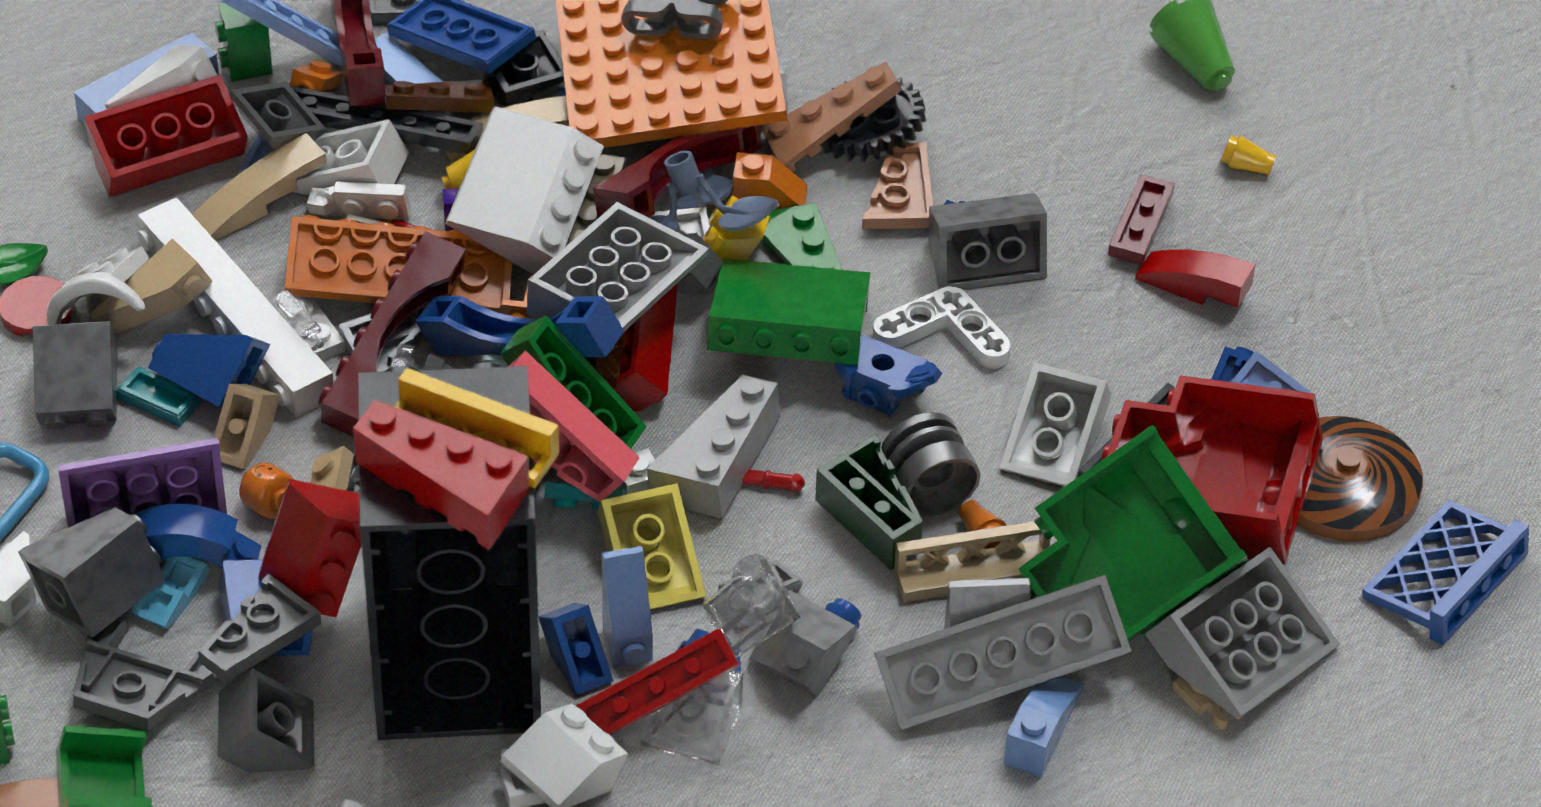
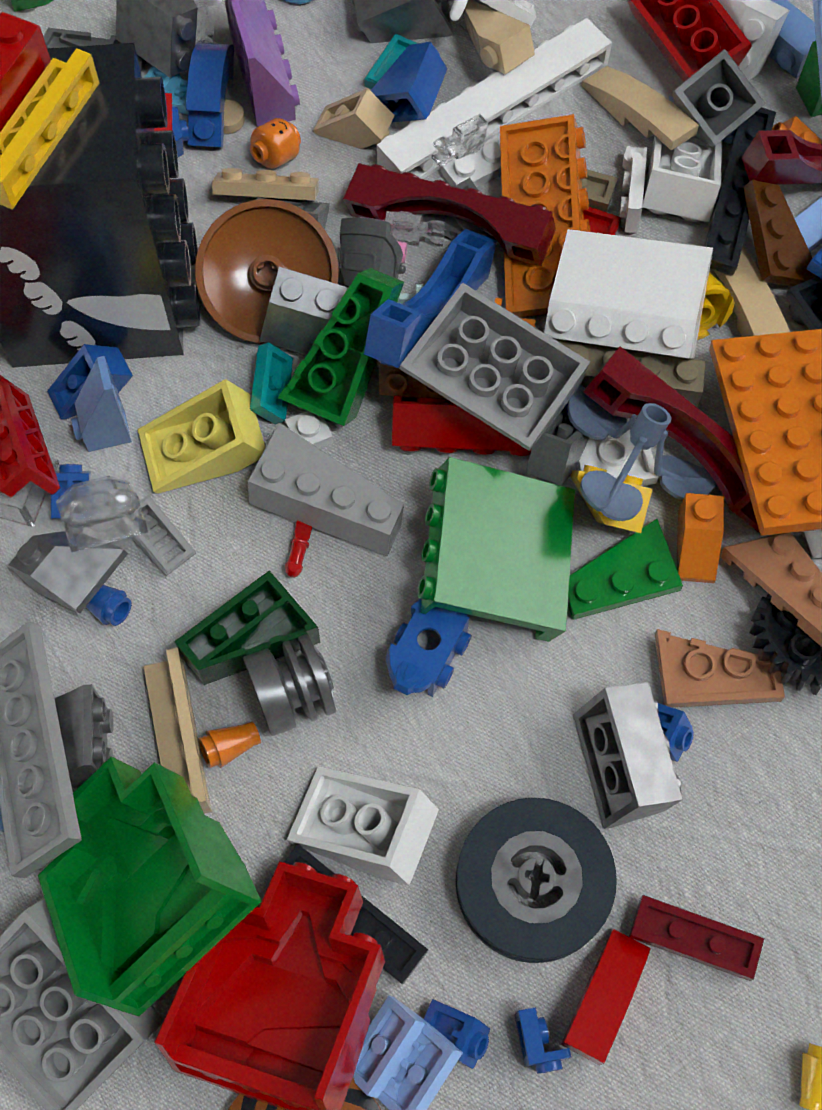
camera: 90 degrees right, 20 degrees up
coral wedge [508,351,640,502] -> none
white beam [873,286,1010,369] -> none
none -> black wheel [455,798,617,963]
none -> blue bracket [514,1007,572,1074]

